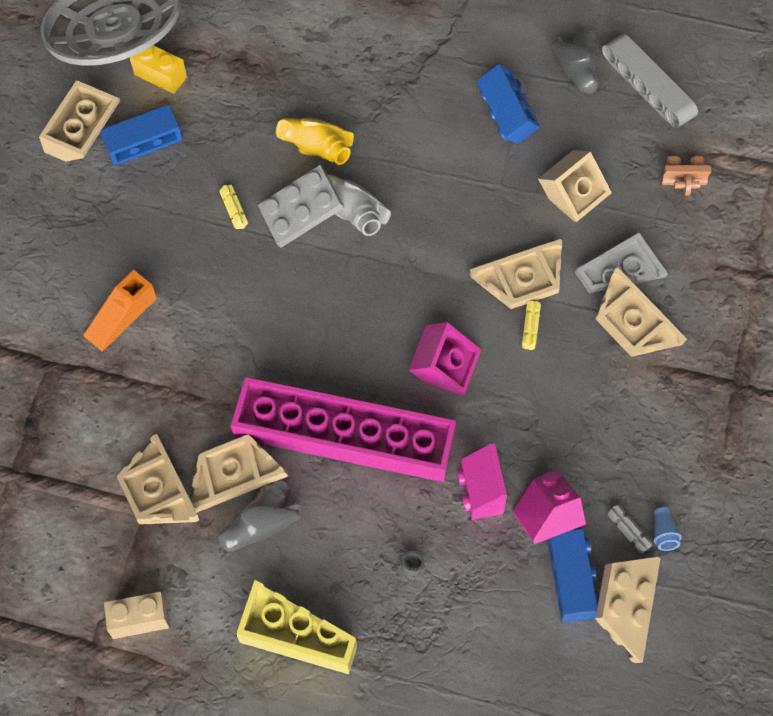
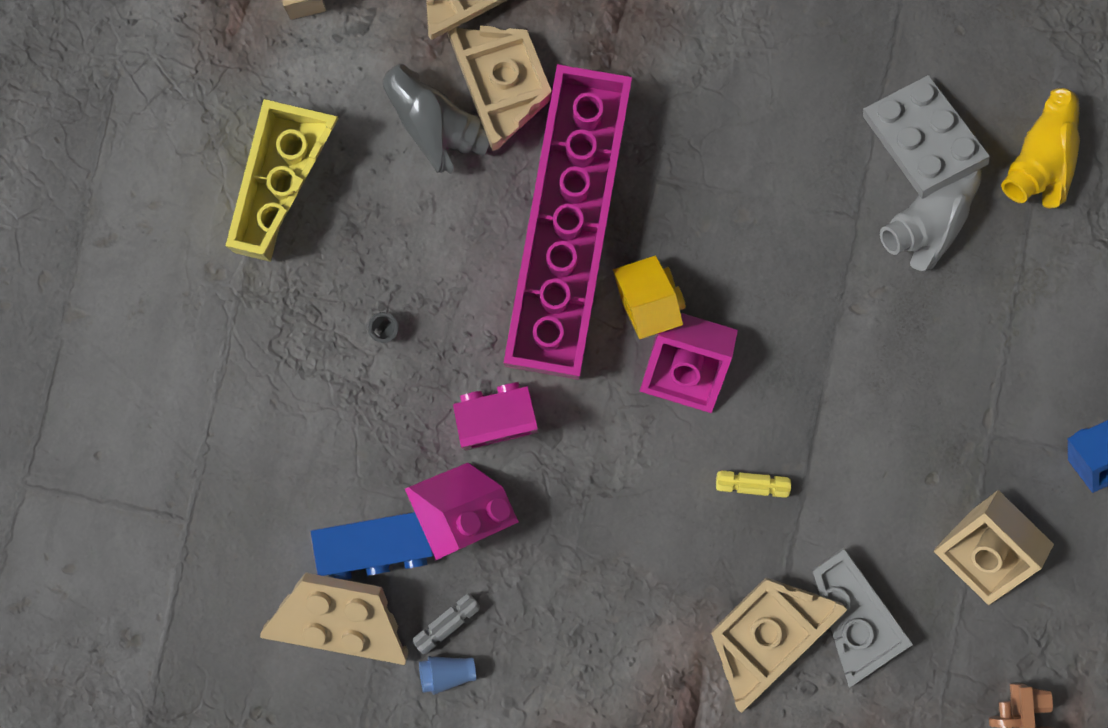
camera: 85 degrees right, 20 degrees up
light yellow axle [219,185,248,229] -> none
tan wing [470,239,562,309] -> none
none -> yellow brick [613,255,686,339]

